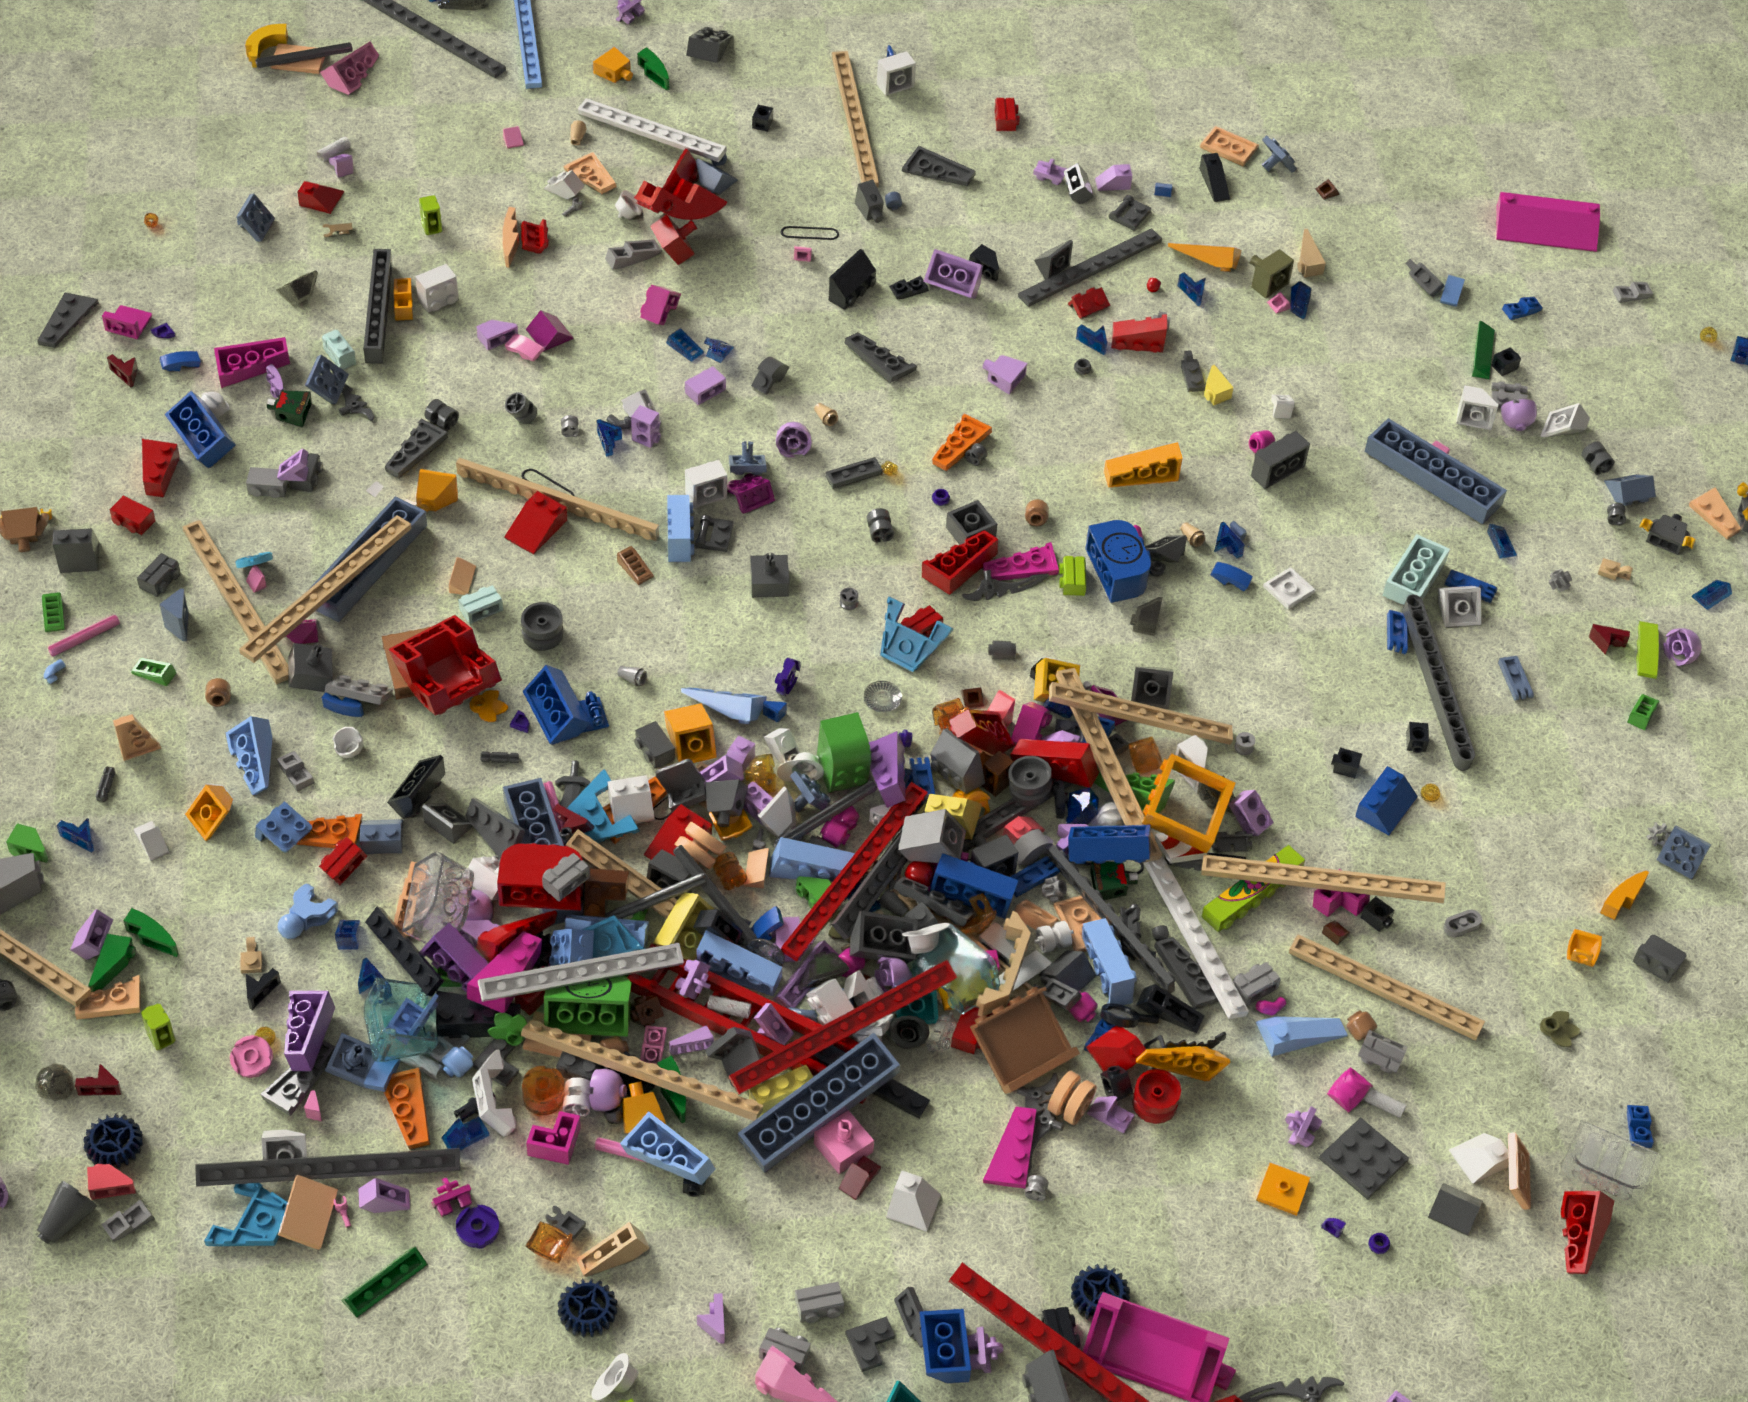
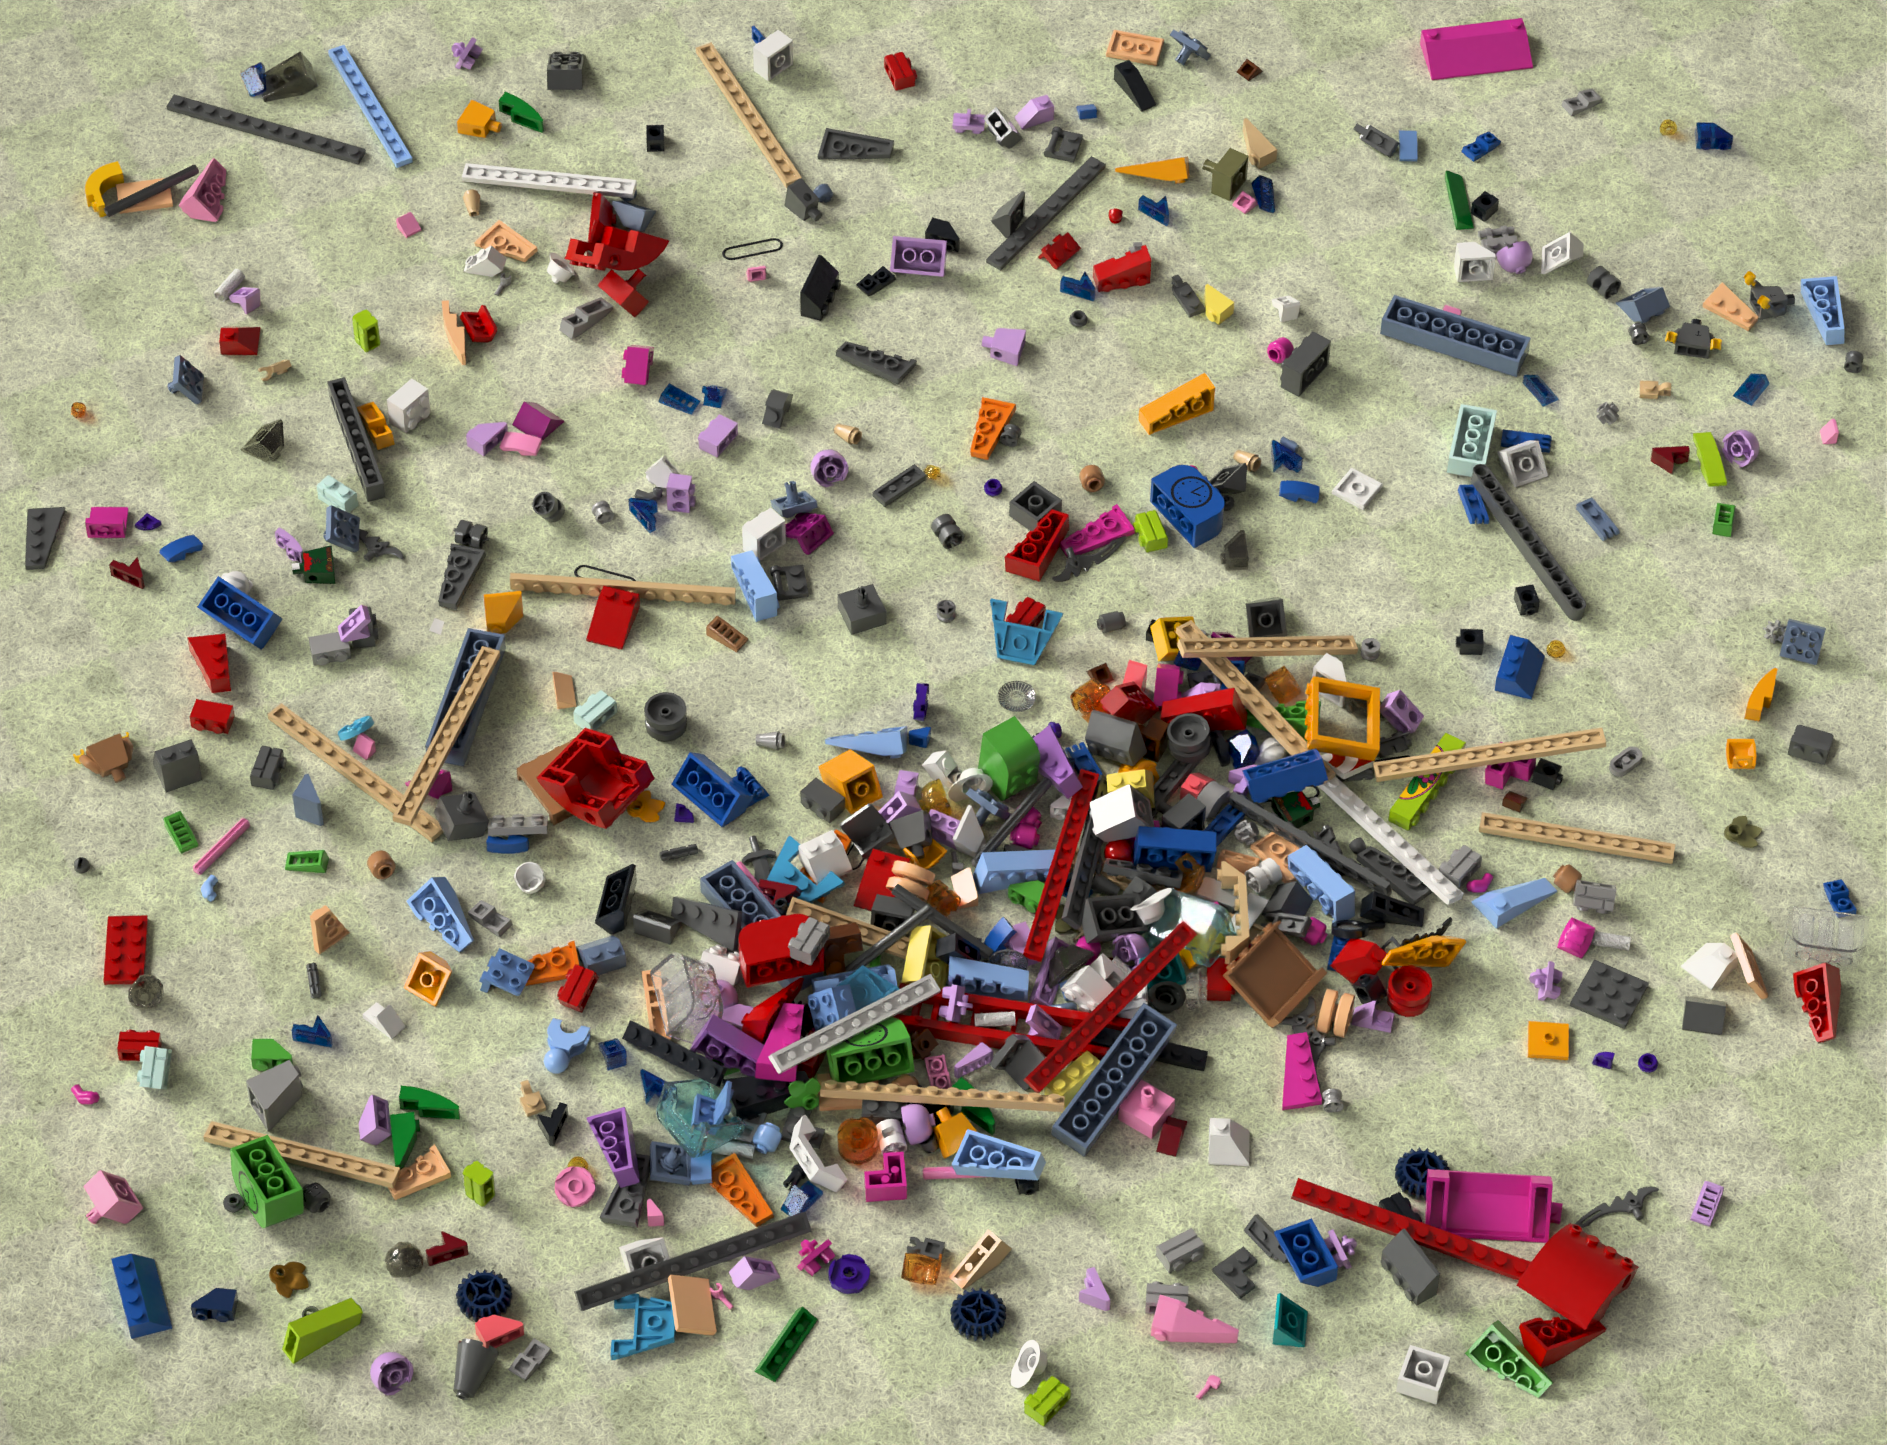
camera: 15 degrees left, 0 degrees up
dark pink wedge [214,337,290,388] -> none

